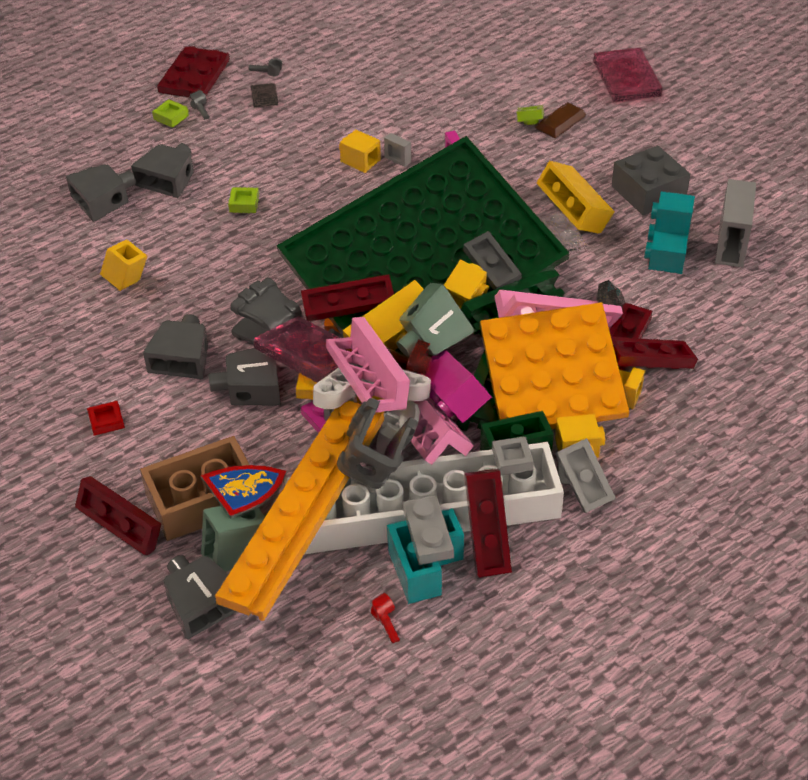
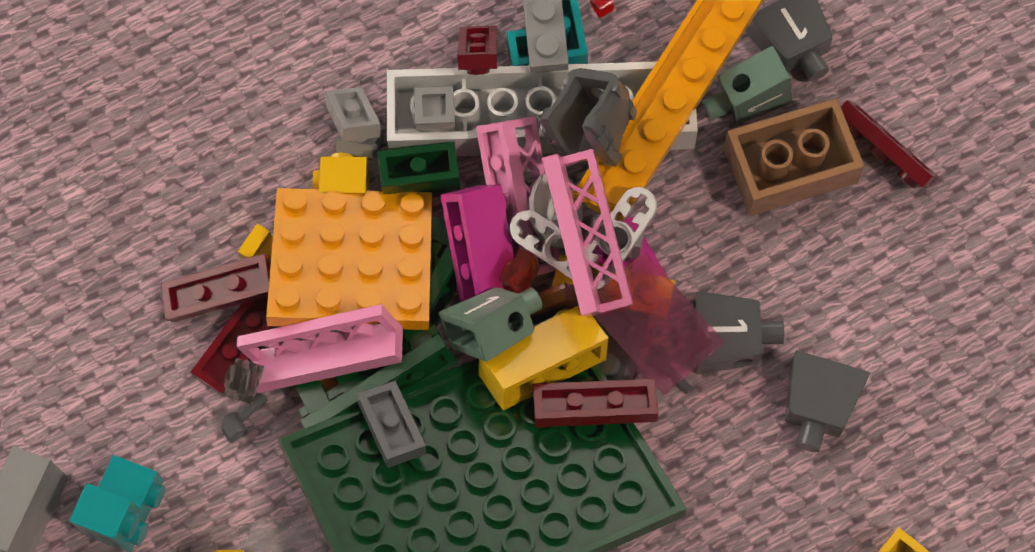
camera: 170 degrees left, 25 degrees up
red tile [87,400,125,436] -> none
shield [201,465,287,519] -> none
dark grey piece [230,277,302,354] -> none
yellow brick [444,260,489,309] -> none

